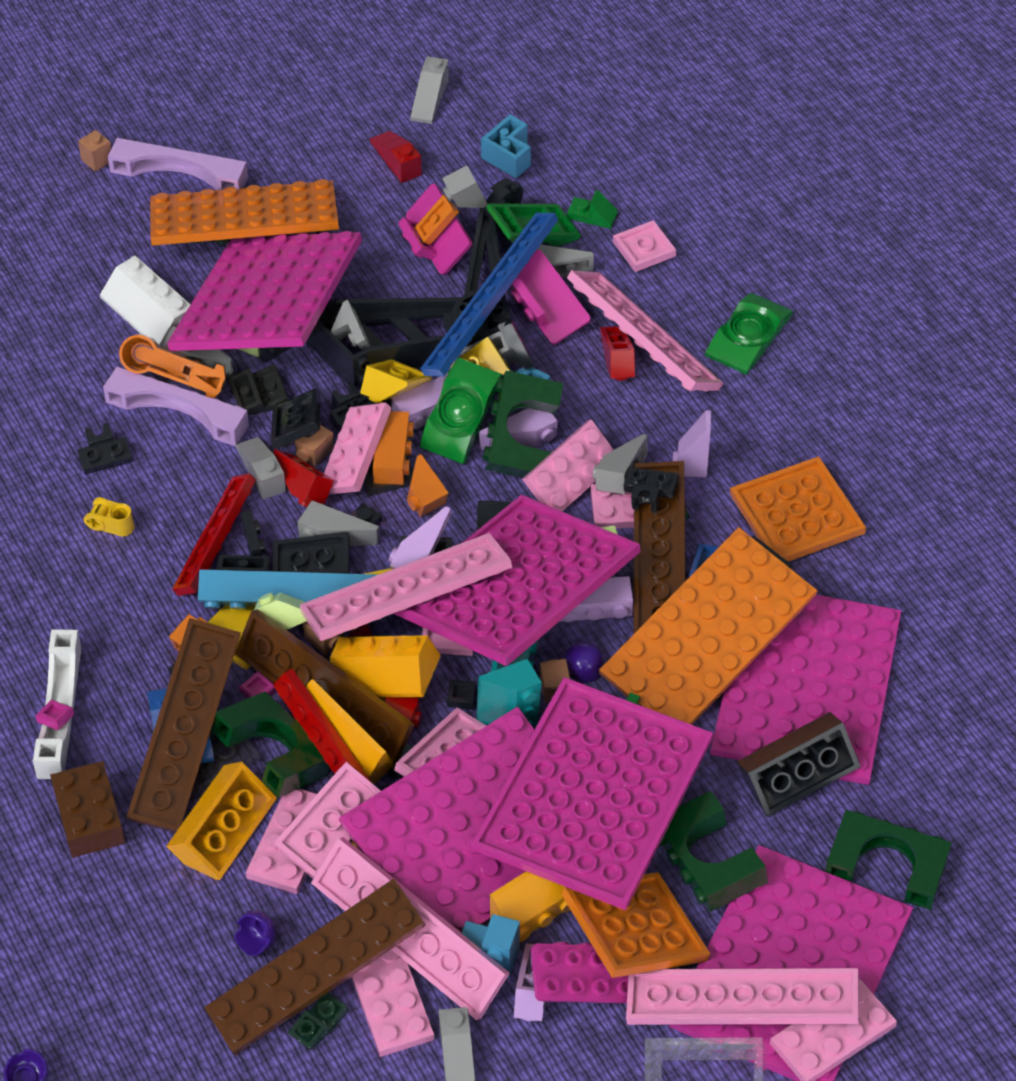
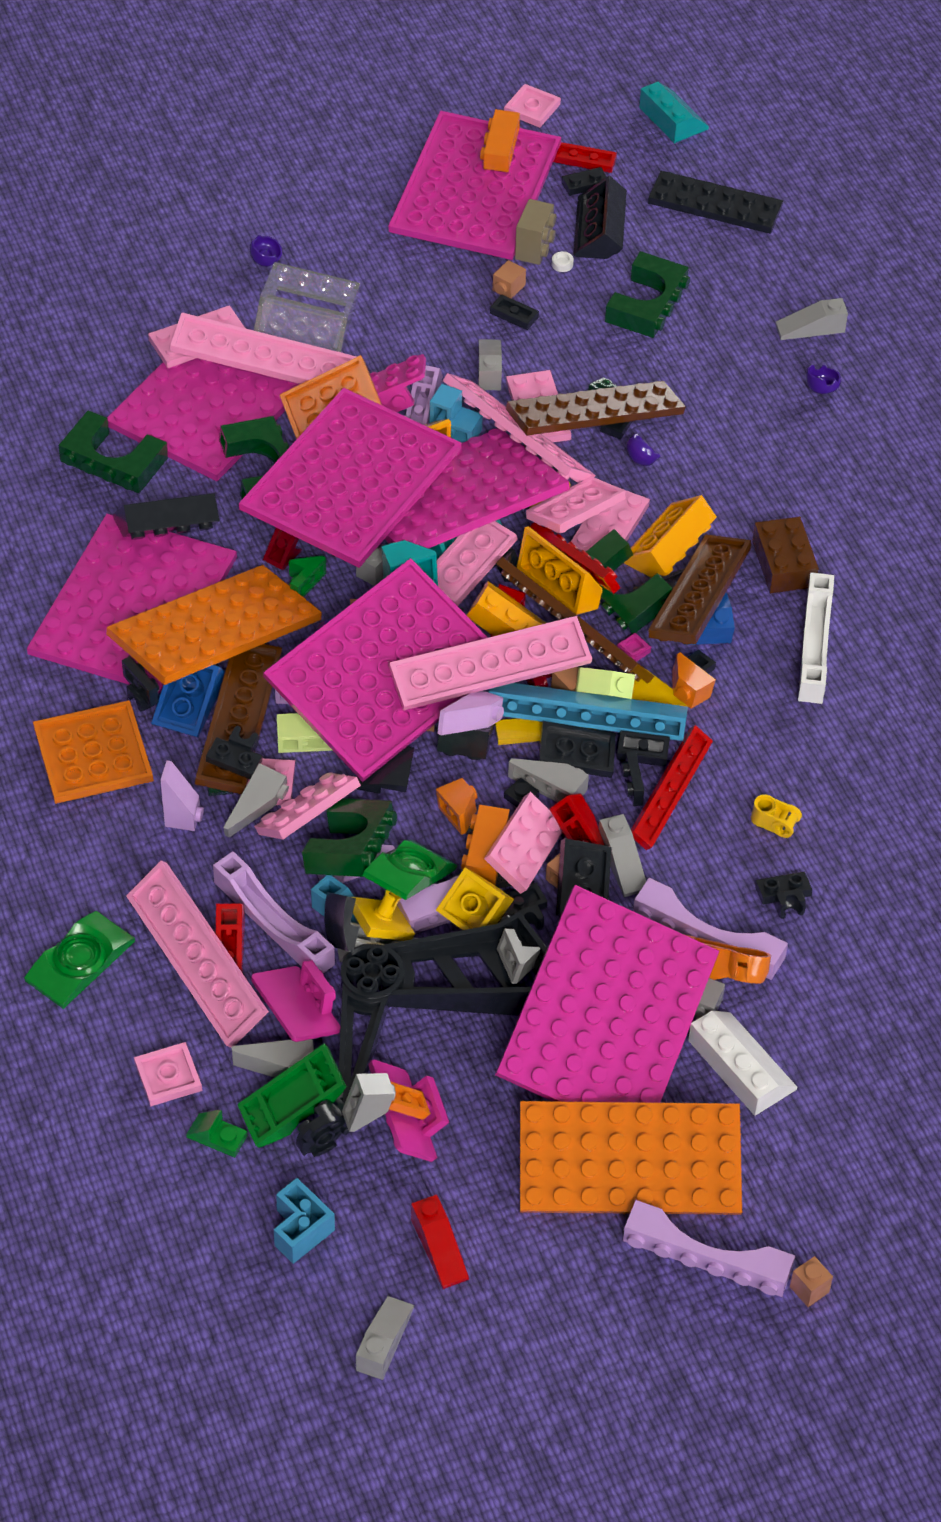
camera: 175 degrees left, 0 degrees up
dark pink tile [36,699,74,731] -> none
blue plate [420,213,558,377] -> none
none -> lavender arch [213,852,335,973]

